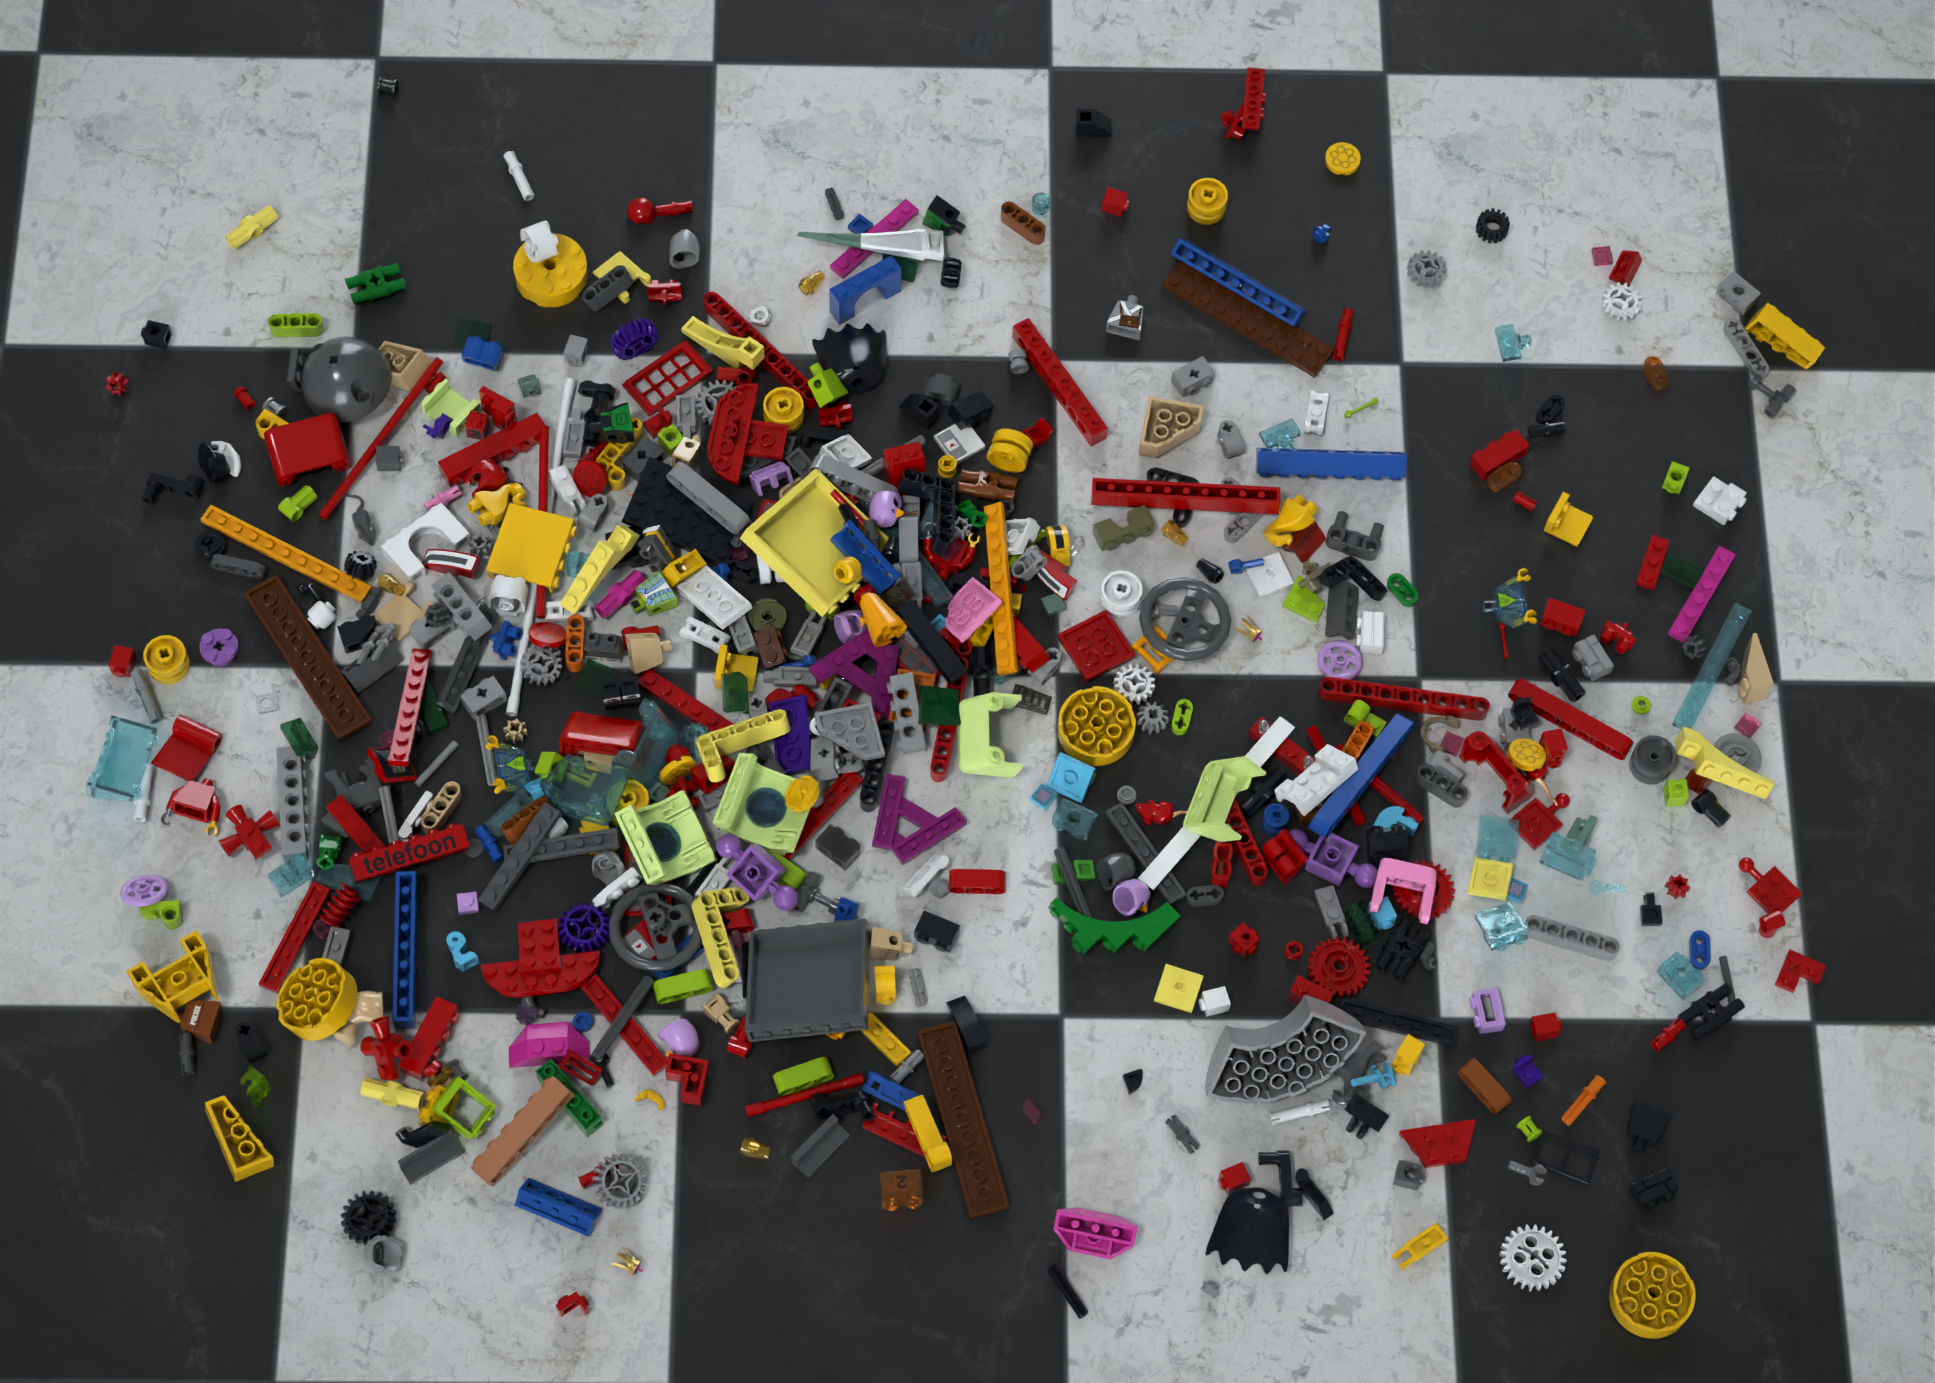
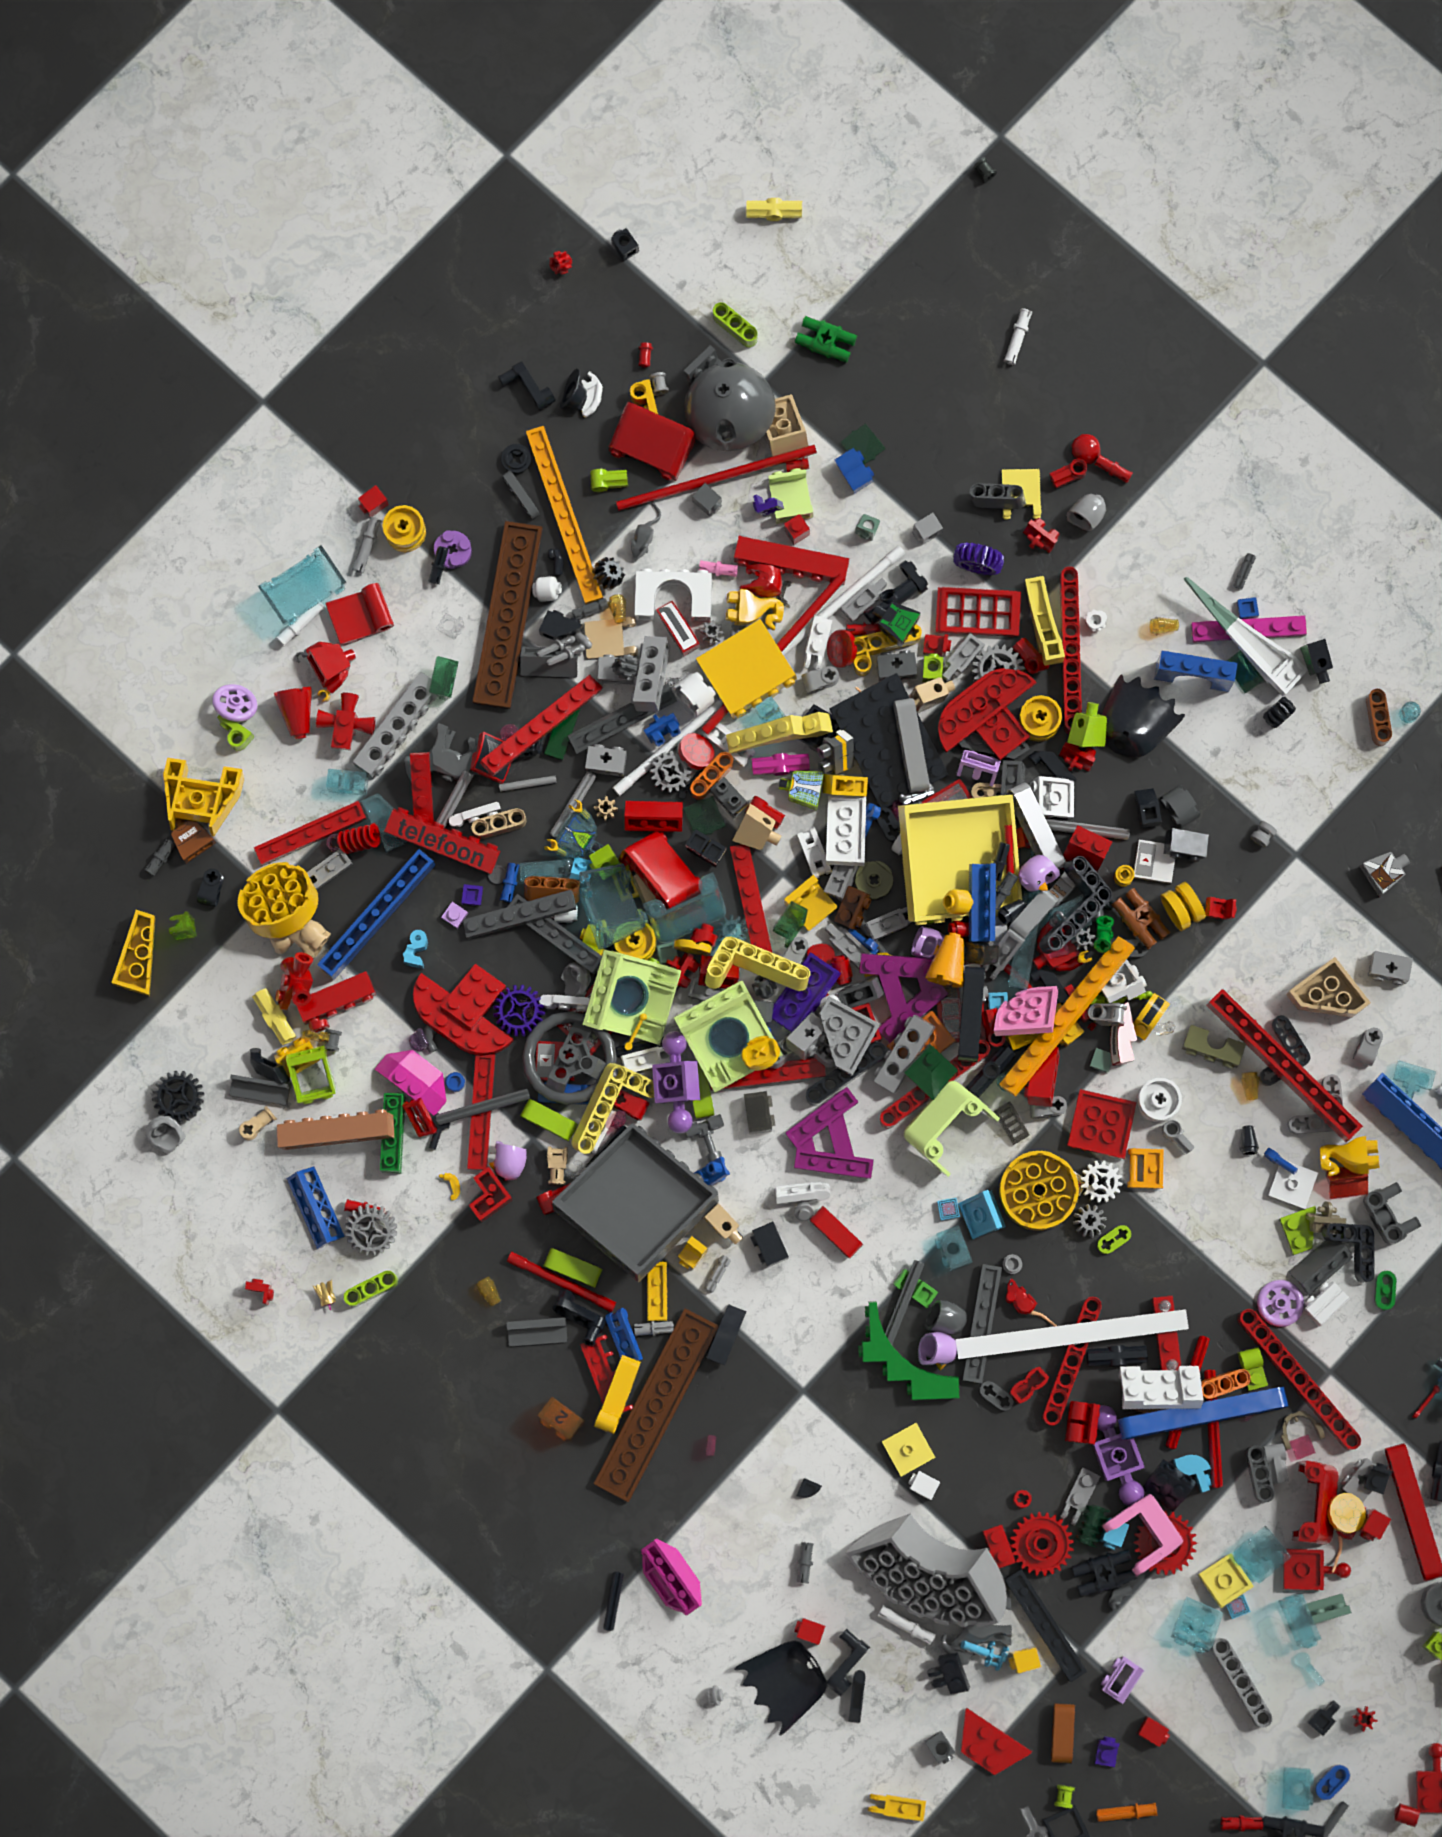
camera: 50 degrees right, 15 degrees up
green connector [316,834,342,870] -> none
red plate [479,386,517,430] -> none
yellow brick [513,233,588,308] -> none
white brick [520,220,558,263] -> none
red brick [1012,318,1108,447] -> none
dark grey piece [1139,577,1232,661] -> none
yellowish green windscreen [1183,756,1266,842] -> none
red brick [1228,922,1260,958] -> none
pearl gold piece [1235,615,1262,642] -> none
blue wheel [1262,804,1289,837] -> none
none -> tan connector [239,1106,277,1140]
none -> red cone [274,686,312,739]
none -> lime beam [344,1270,398,1307]
none -> black axle [428,546,448,585]
none -> dark purple plate [461,884,483,906]
none -> red brick [625,801,683,832]
none -> yellow hinge [625,1013,647,1050]
none -> red piece [1049,459,1087,489]

